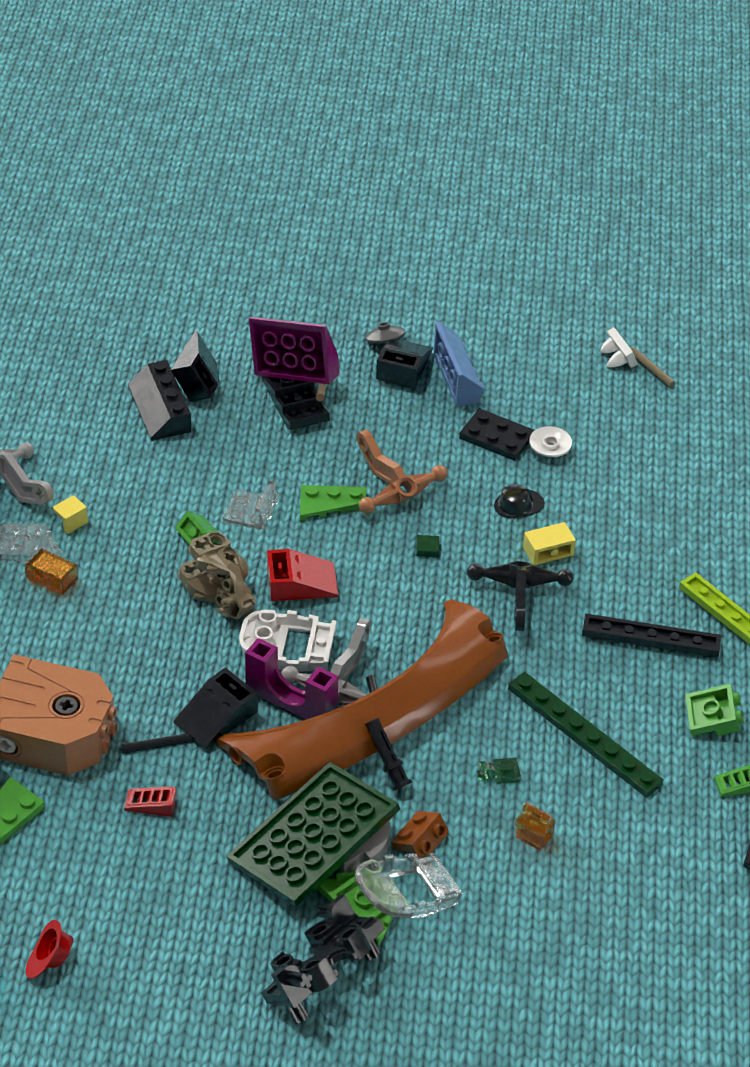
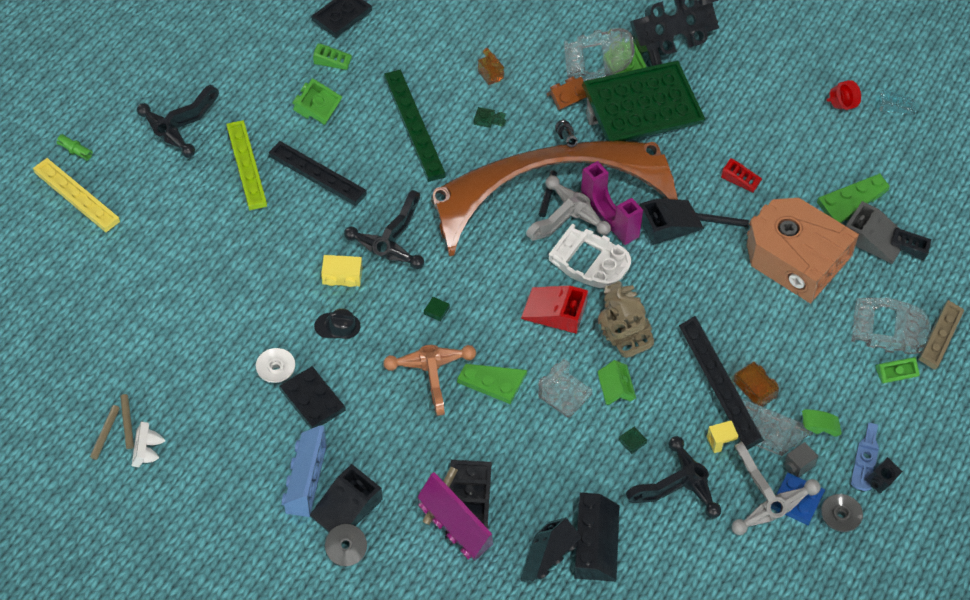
camera: 155 degrees left, 10 degrees up
none -> dark tan bar [90,405,120,460]
none -> clear green tile [619,427,647,454]
none -> black piece [626,436,722,519]
none -> black plate [679,316,764,450]

